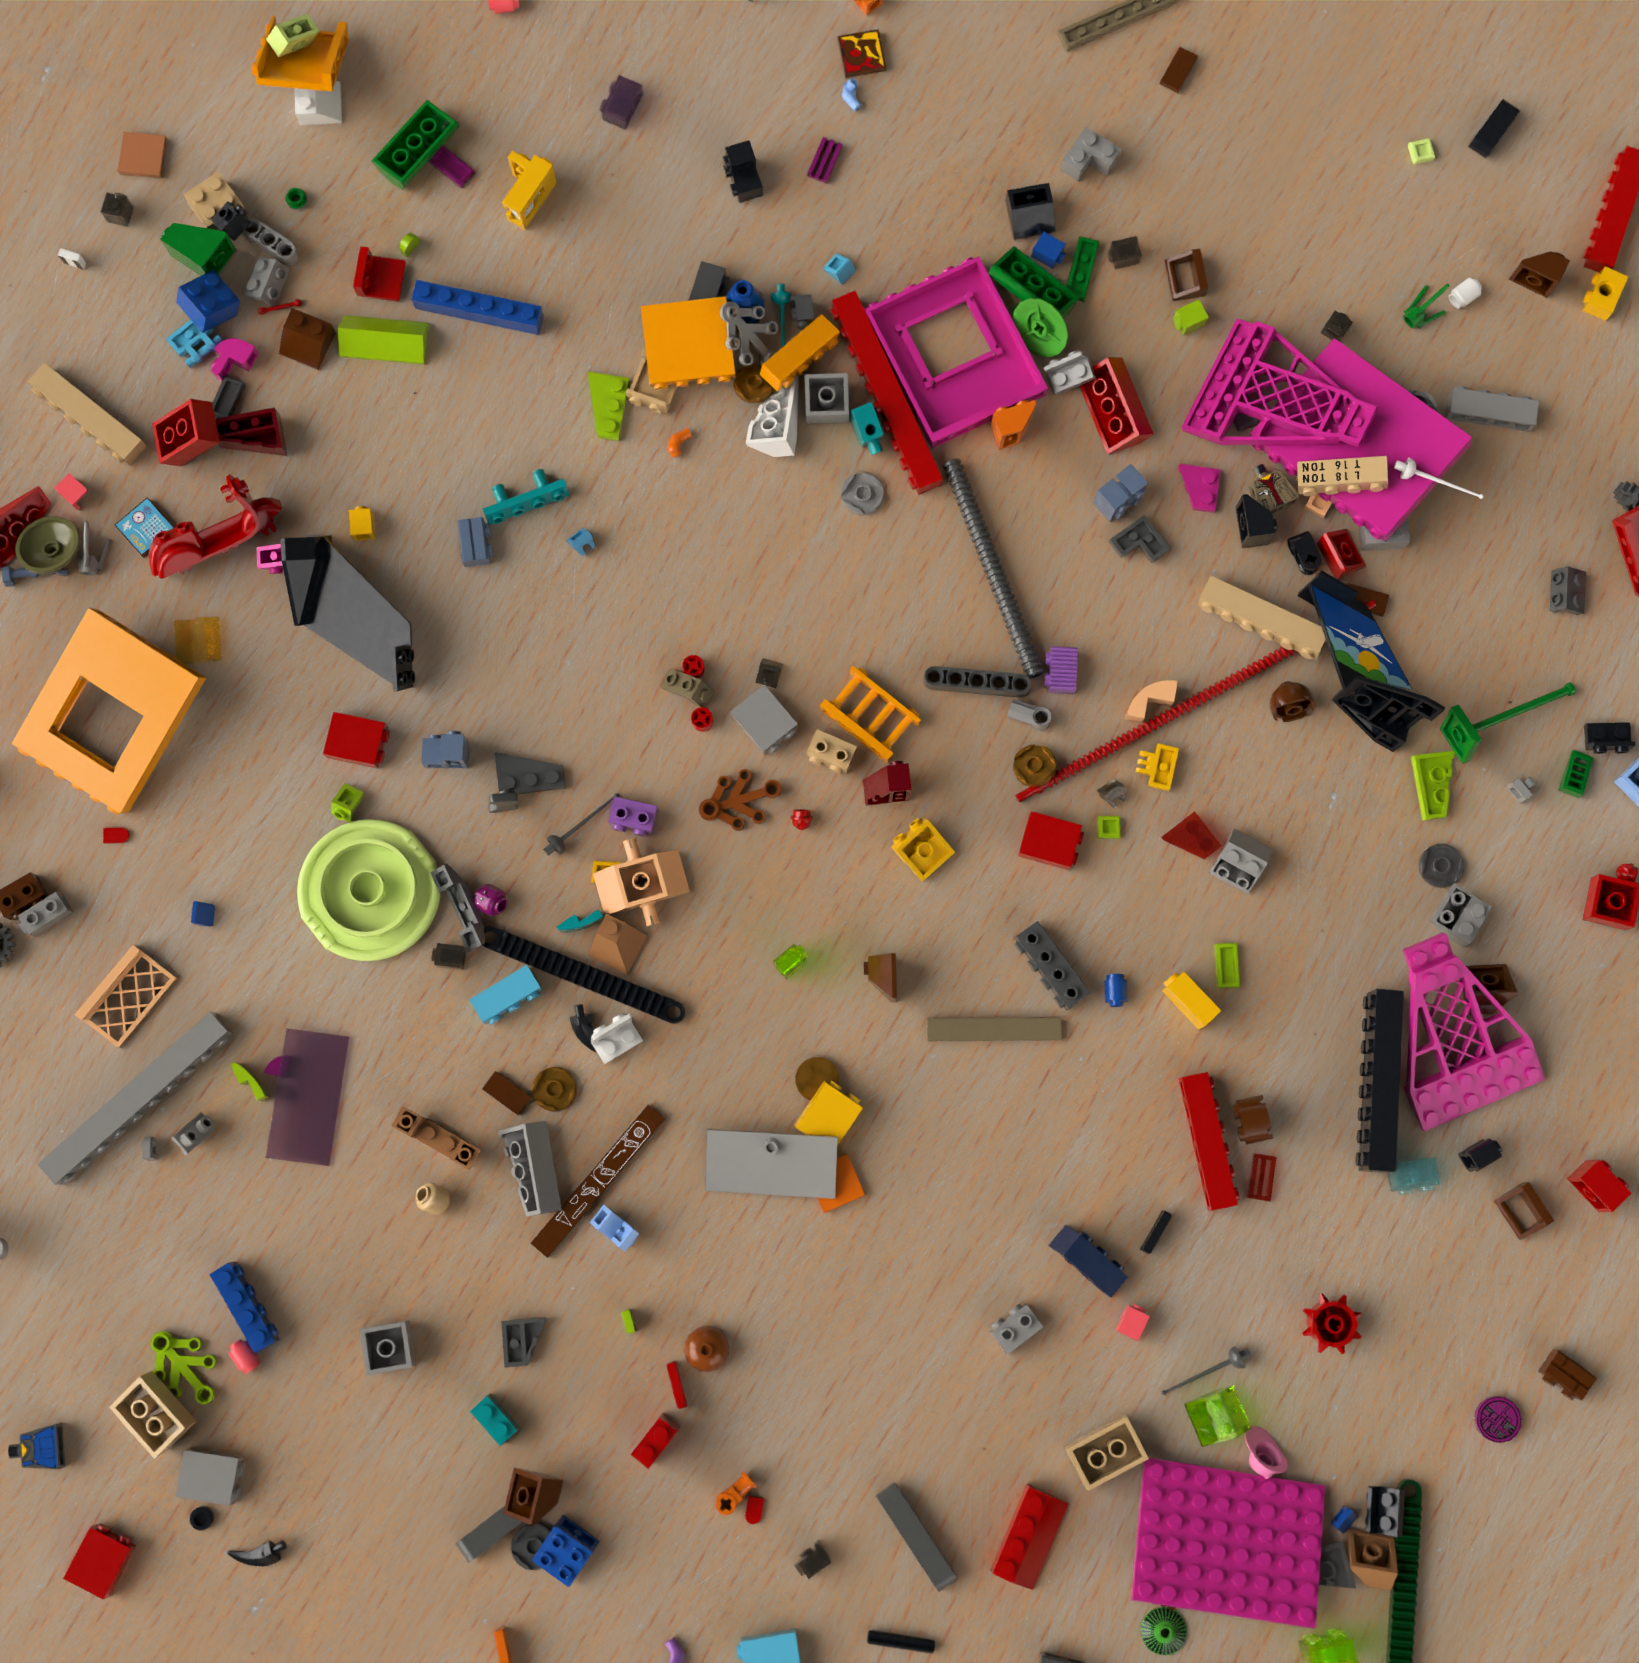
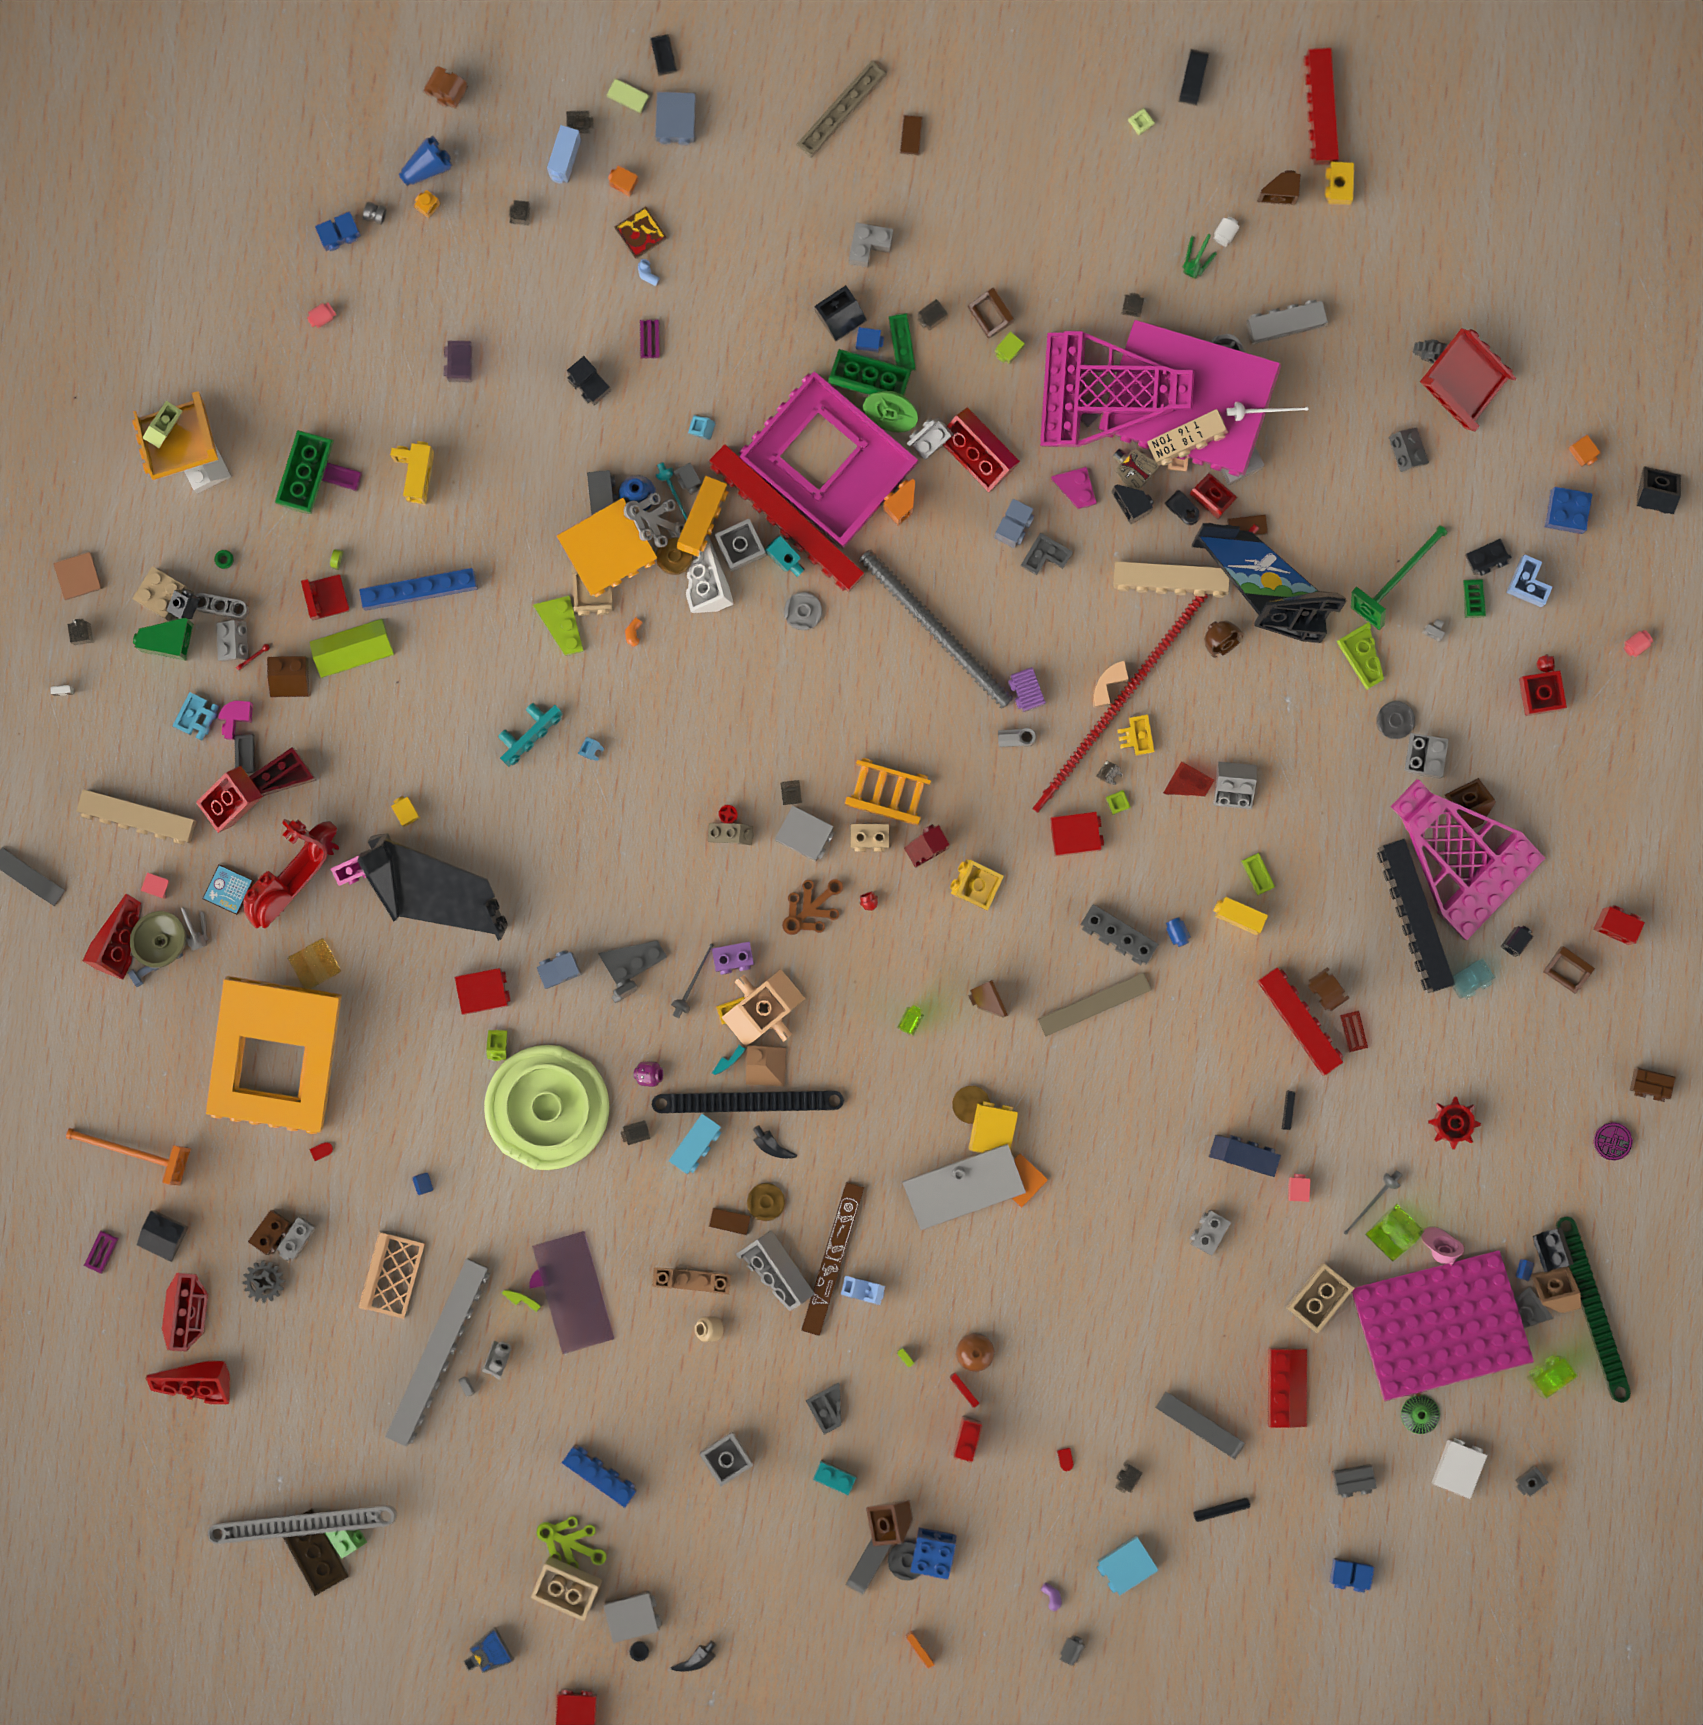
camera: 25 degrees left, 5 degrees up
blue brick [176,270,240,333] -> none
coral brick [228,1339,260,1374] -> none
dark grey slope [431,864,485,952] -> none
sand blue brick [457,517,493,567] -> none
white bracket [591,1013,643,1065] -> none
red wheel [691,707,713,732] -> none
orange connector [715,1471,757,1515] -> none
dark grey beam [923,666,1031,698] -> none
pearl gold tile [1013,744,1057,787] -> none

